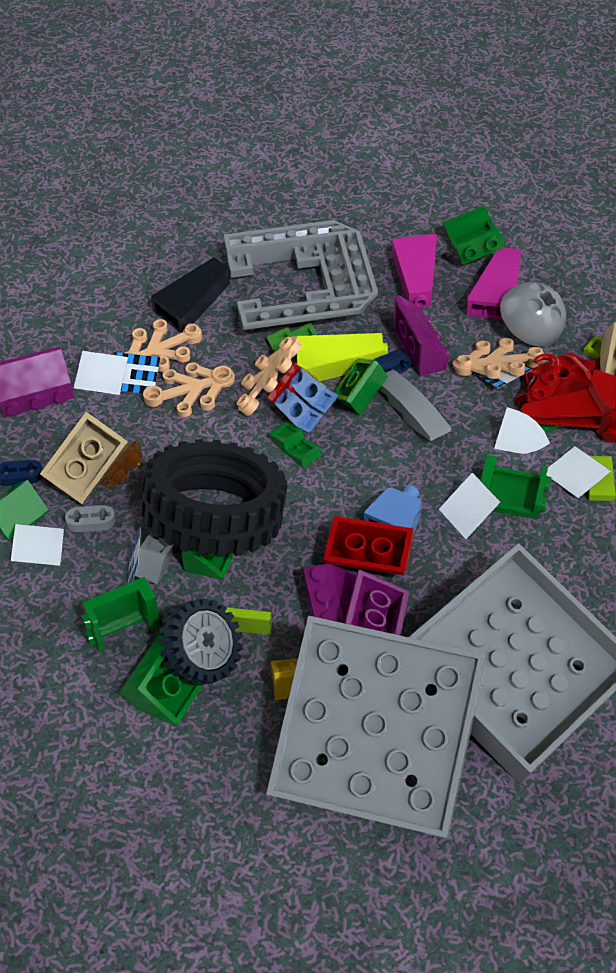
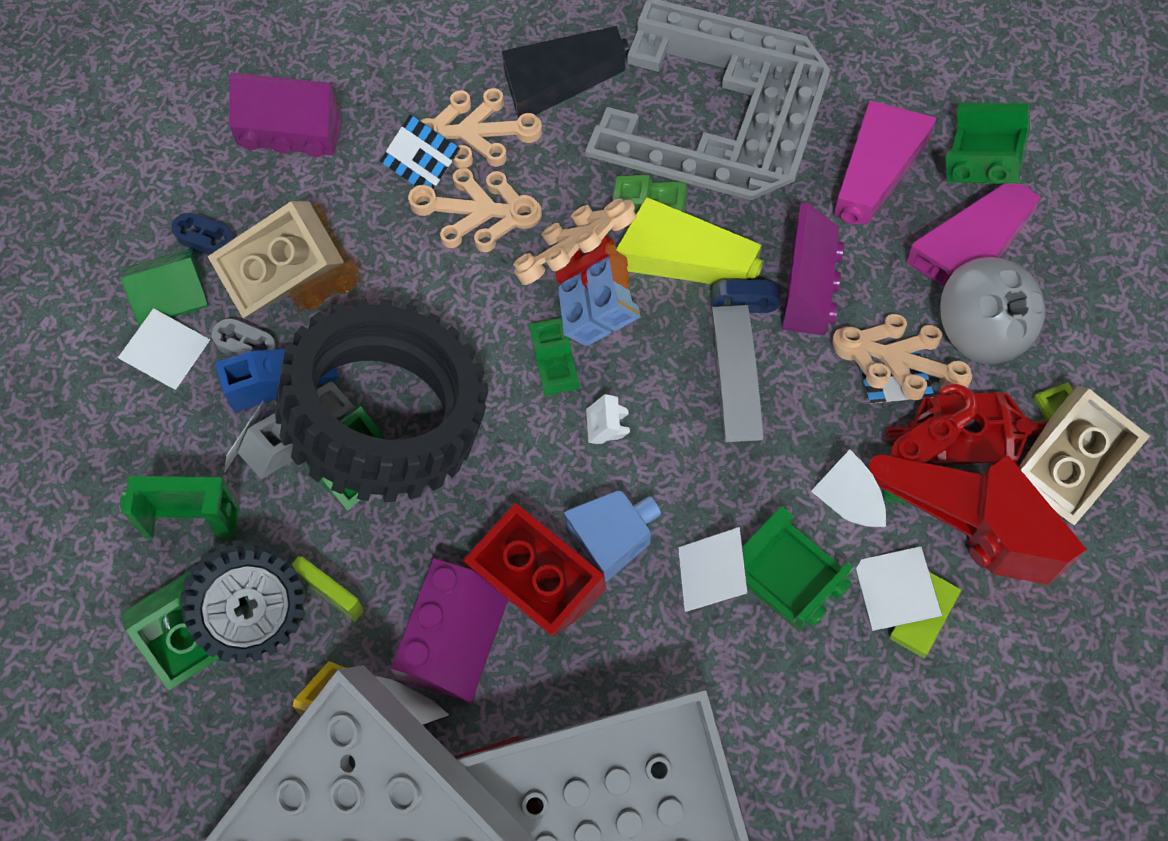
camera: 30 degrees right, 15 degrees up
white sticker [74,351,128,395] -> none
green slope [334,358,388,415] -> none
magenta slope [345,570,410,635] -> none
none -> blue slope [215,349,340,413]
none -> white tile [586,394,630,444]

